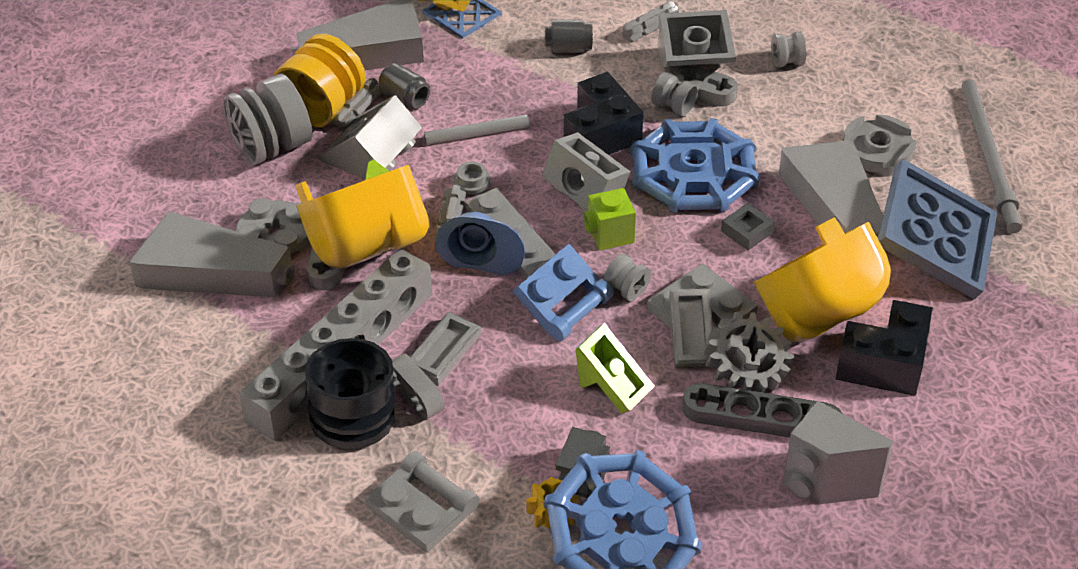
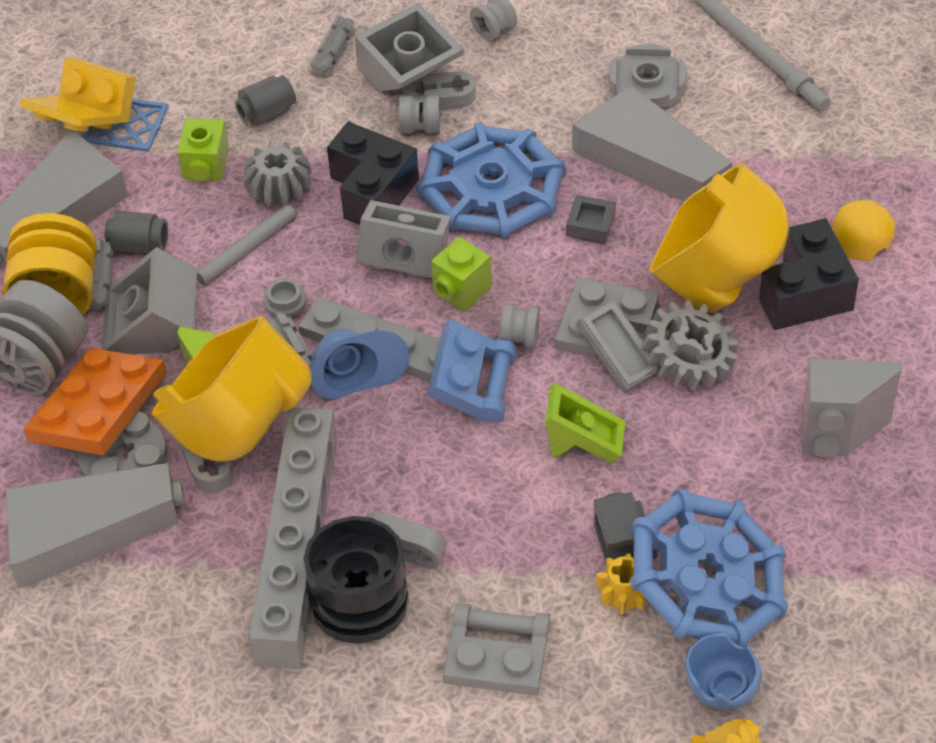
camera: 30 degrees left, 5 degrees up
light grey tile [410,312,481,386] -> none
dark grey beam [682,383,843,437] -> none
sand blue plate [878,159,997,300] -> none
none -> orange plate [24,348,167,456]
none -> lime brick [177,118,229,182]
none -> light grey gear [243,141,312,209]
none -> yellow hair [831,199,896,261]

